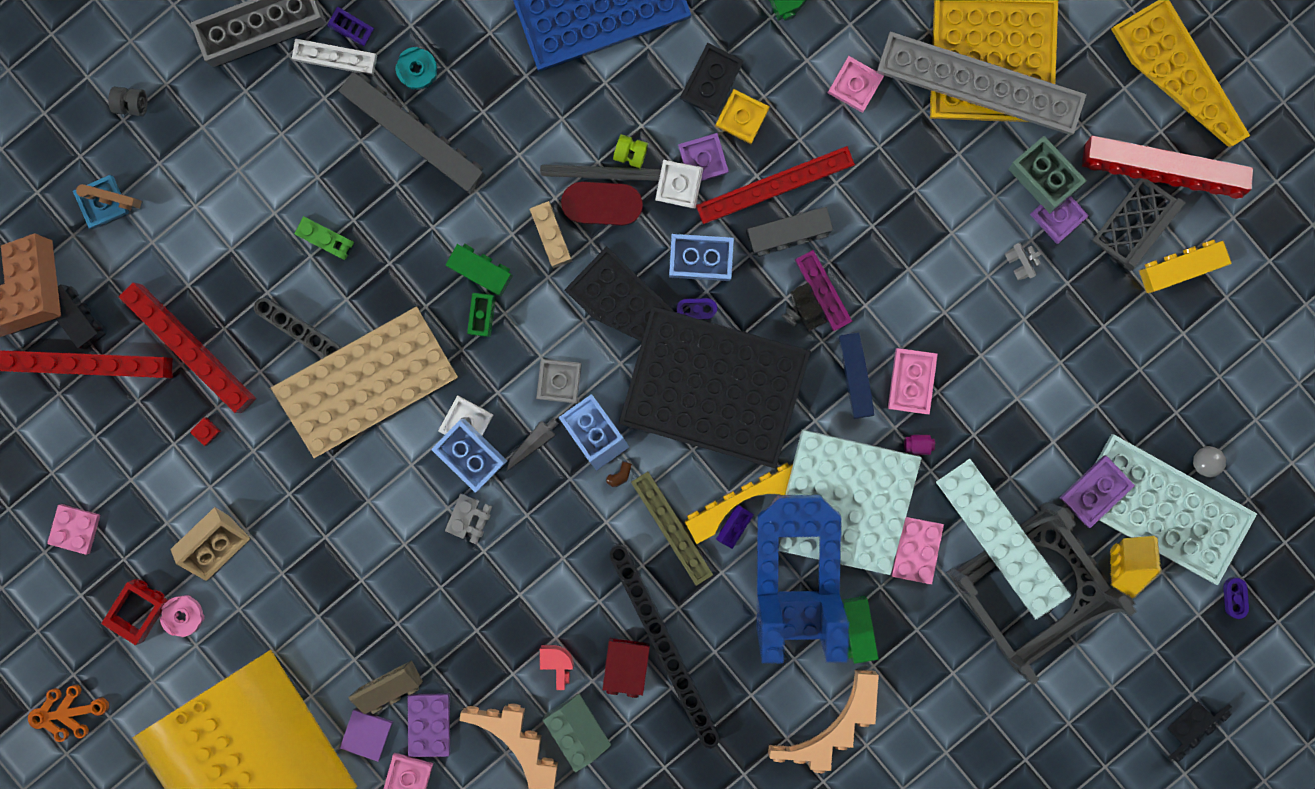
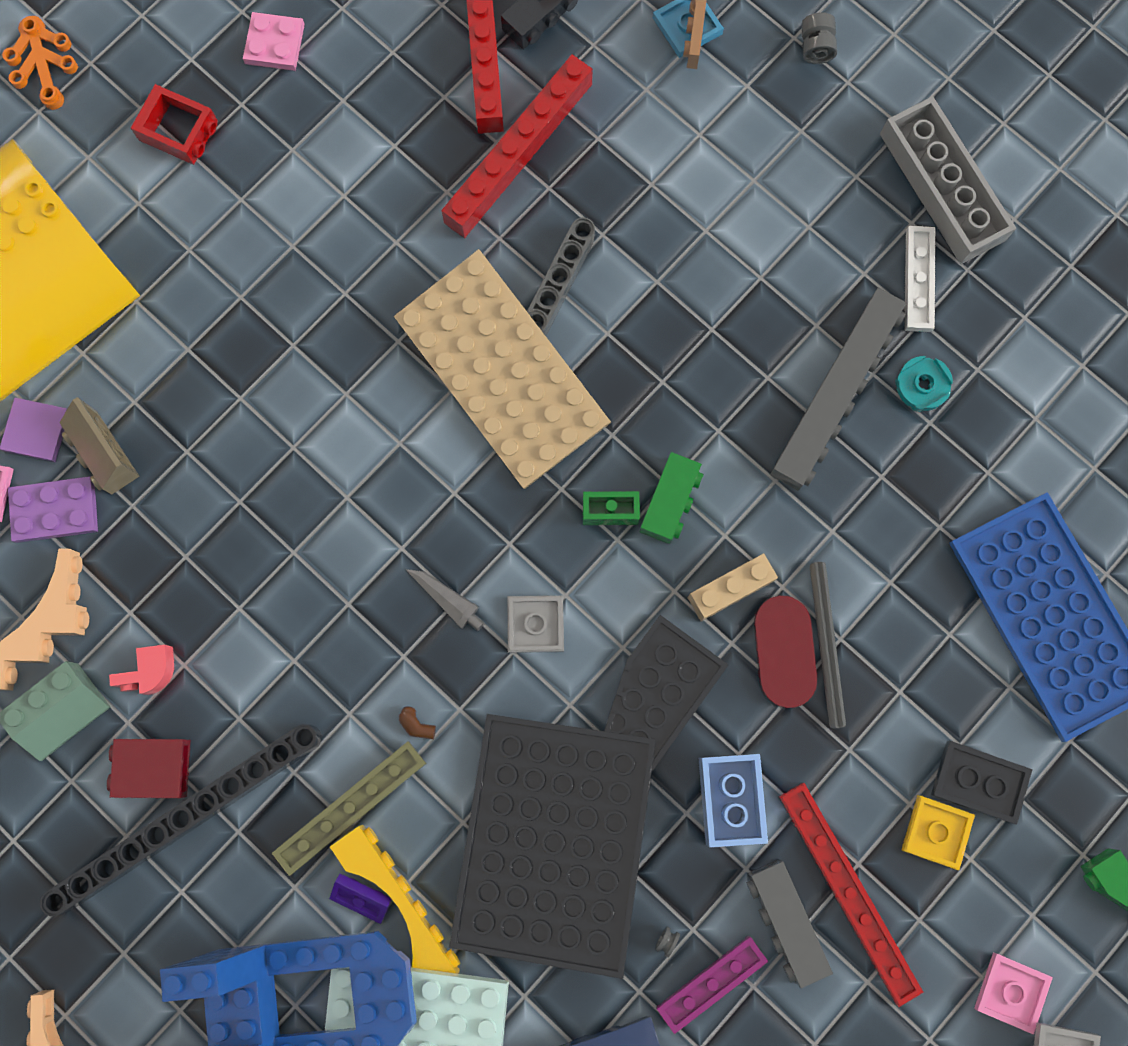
camera: 85 degrees right, 10 degrees down
bright pink plate [160,595,204,637] -> none
tan slope [171,507,250,581] -> none
red plate [190,417,221,446] -> none
bright green plate [294,216,354,260] -> none
dark purple slope [327,6,374,46] -> none
light blue brick [431,419,507,493] -> none
white tile [438,396,493,436] -> none
light grey plate [445,493,492,544] -> none
light blue slope [558,394,629,471] -> none
lime wheel [613,134,648,168] -> none
white tile [655,160,703,208] -> none
dark purple plate [676,298,717,319] -> none
medium lavender plate [678,133,729,181] -> none
clear smoke brick [790,282,827,331] -> none

